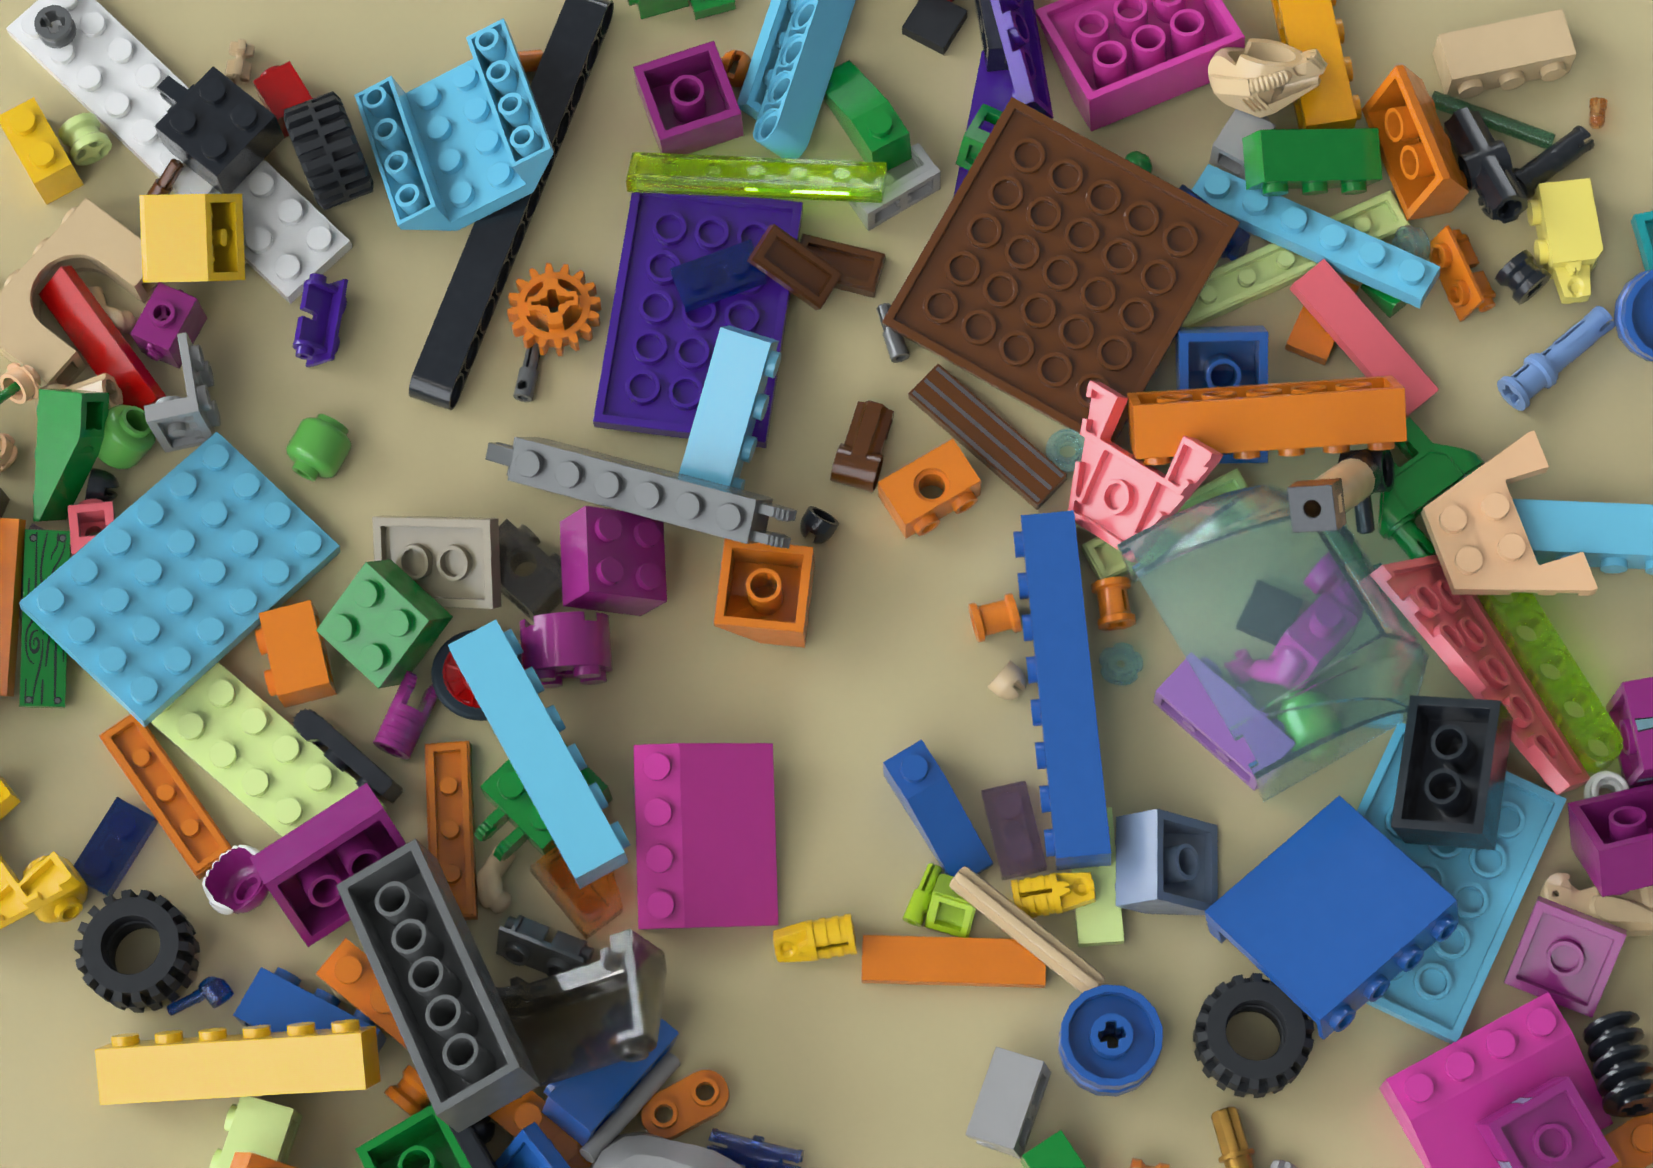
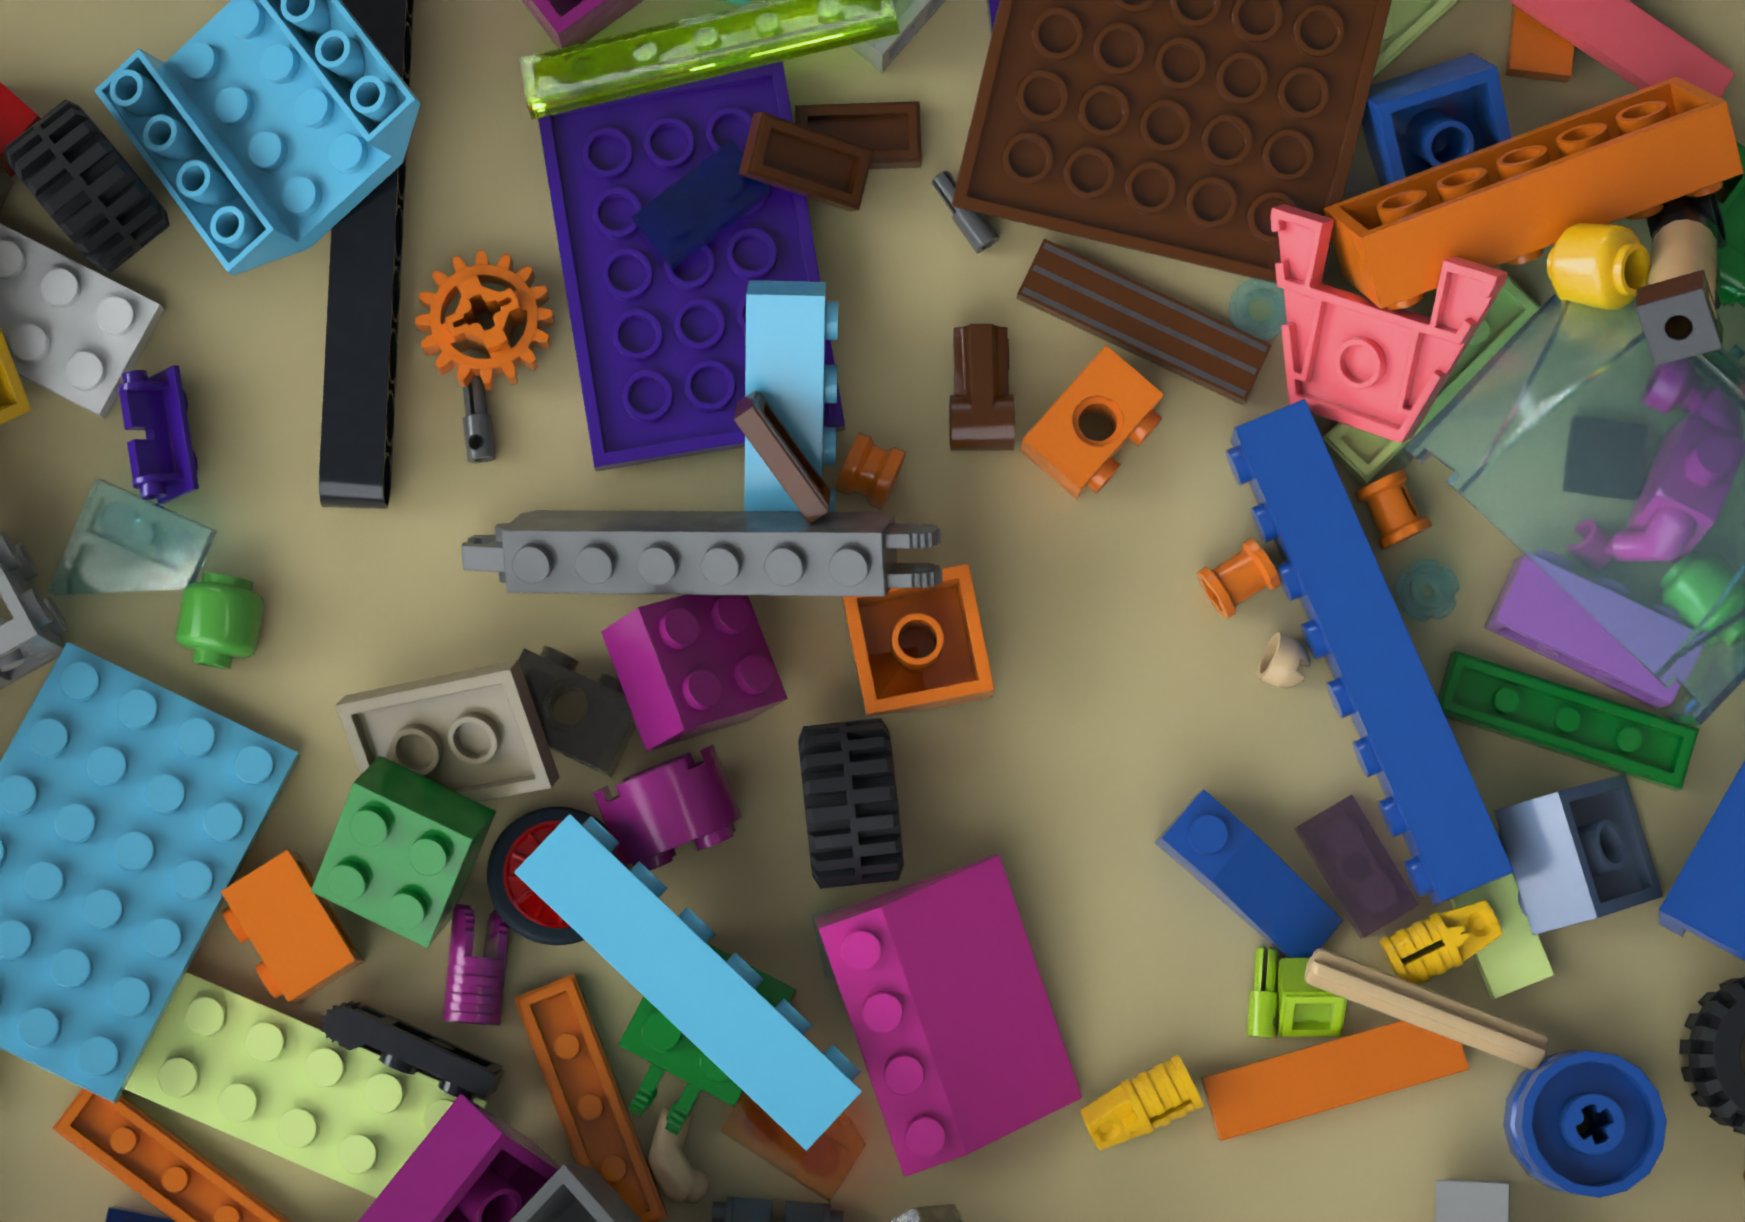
camera: 25 degrees left, 10 degrees up
black hinge [800,506,839,544] -> none
none -> clear light blue wing [48,479,217,595]
none -> reddish brown tile [734,390,831,524]
none -> black tyre [798,718,904,889]
none -> orange wheel [835,432,906,510]
none -> green tile [1437,651,1699,791]
none -> yellow head [1547,223,1651,311]

